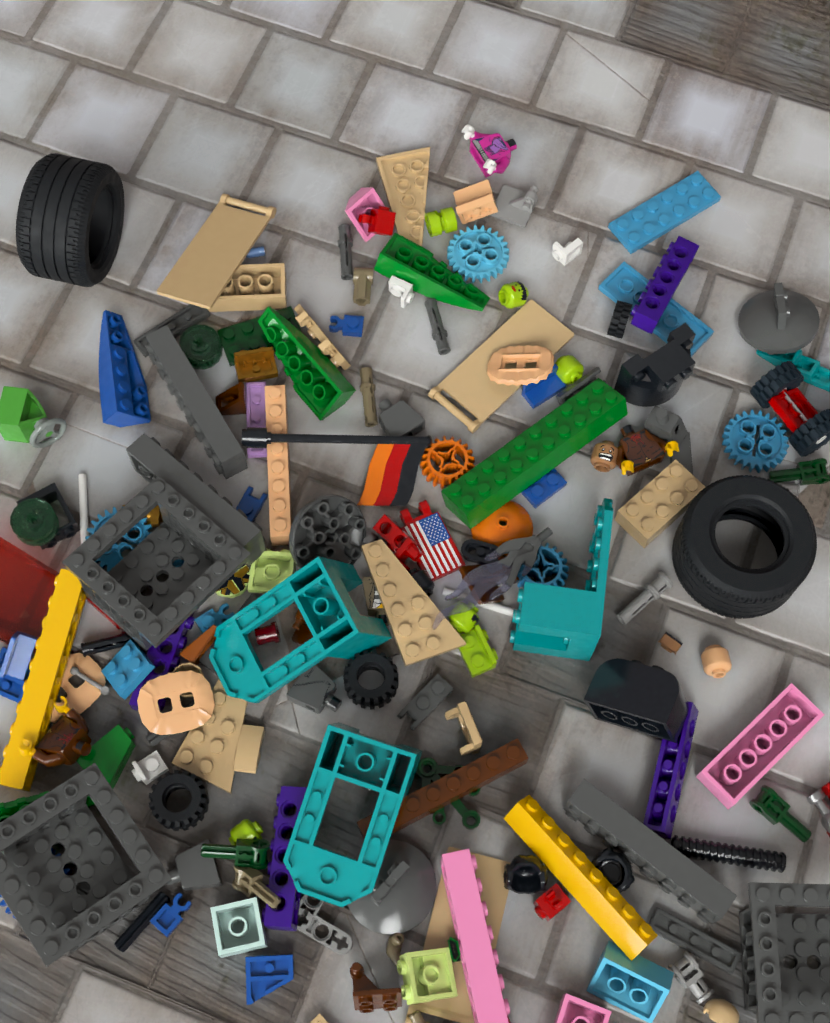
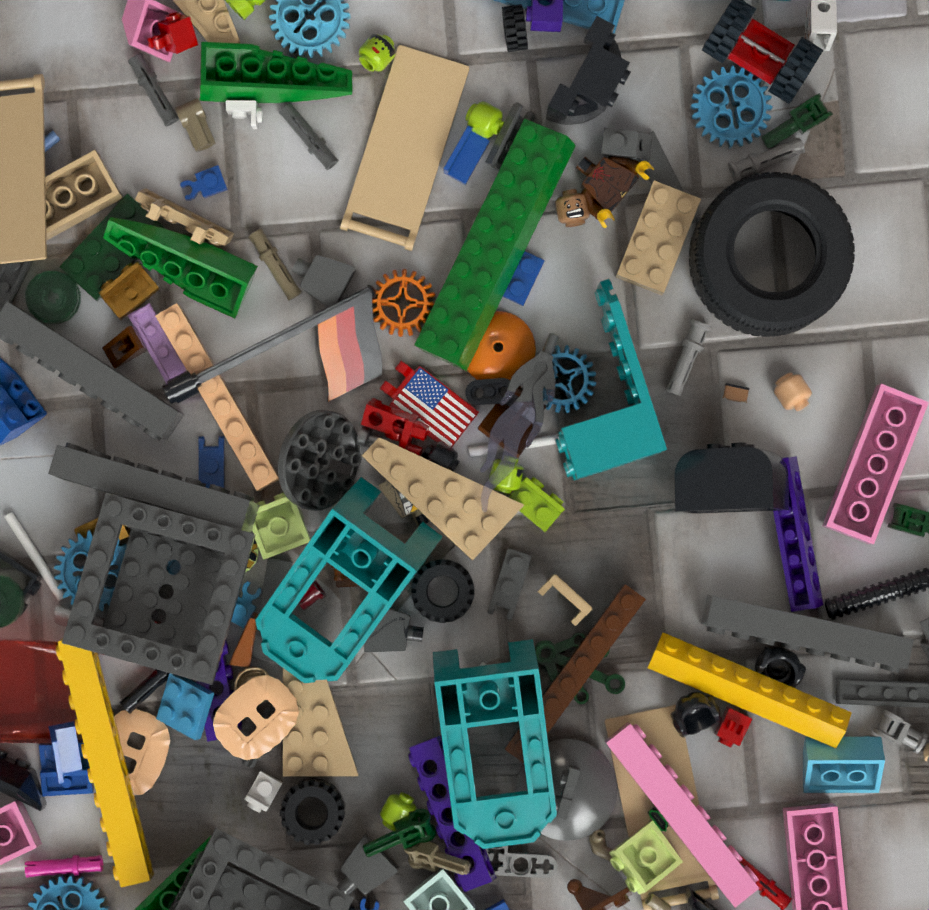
camera: 20 degrees left, 20 degrees up
torso [18,696,92,767] -> none
light grey hinge [70,667,110,695] -> none
green slope [77,724,136,789] -> none
tan slope [234,724,265,774] -> none
light nougat piece [487,345,555,386] -> none

